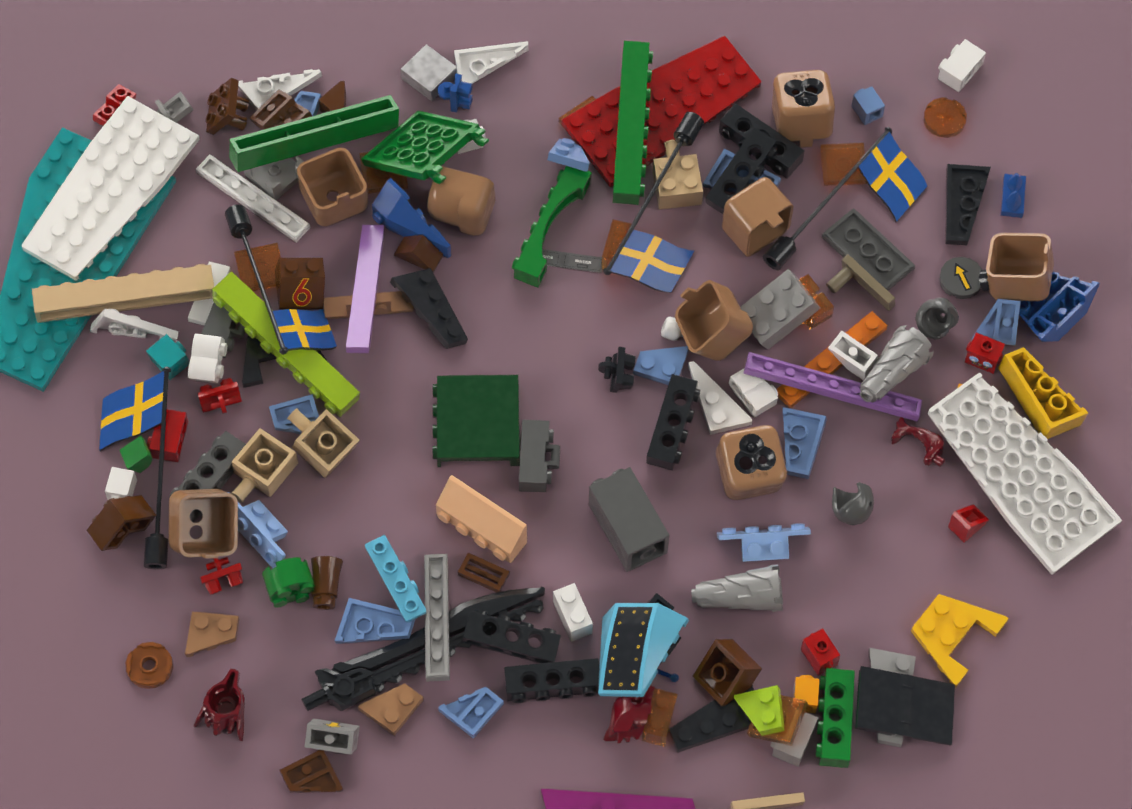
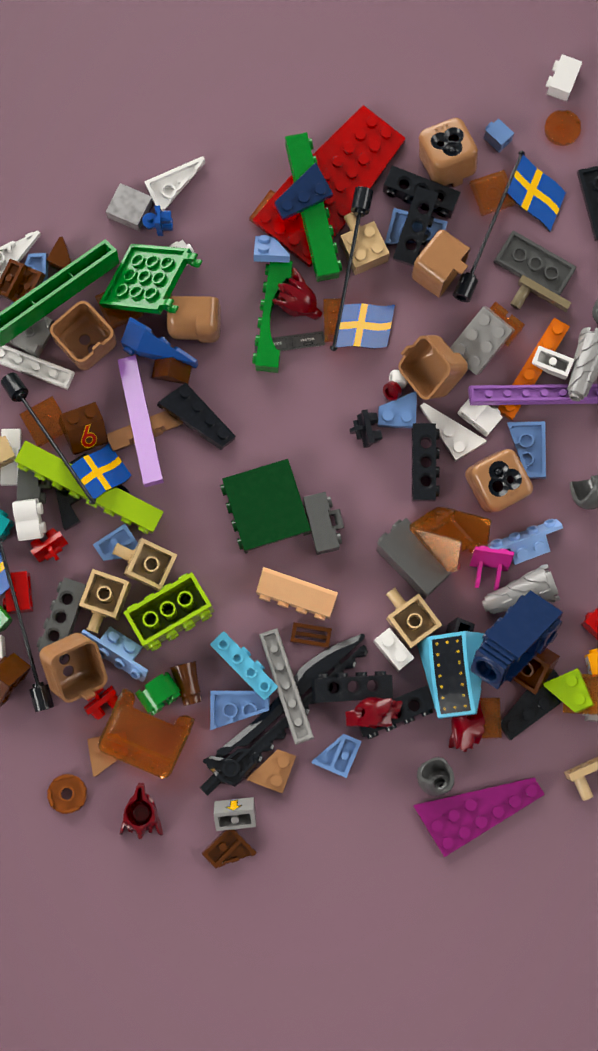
camera: 15 degrees left, 15 degrees up
none -> clear orange windscreen [98,688,195,778]
none -> lime brick [123,572,215,651]
none -> dark red piece [272,267,323,320]
none -> dark blue wing [274,162,333,221]
none -> dark red piece [345,697,402,729]
none -> dark red tile [383,381,402,401]
none -> tan brick [386,587,442,650]
none -> clear orange windscreen [409,507,492,572]
none -> dark grey piece [417,757,455,797]
none -> dark pink plate [470,546,514,590]
none -> dark blue piece [470,590,563,689]

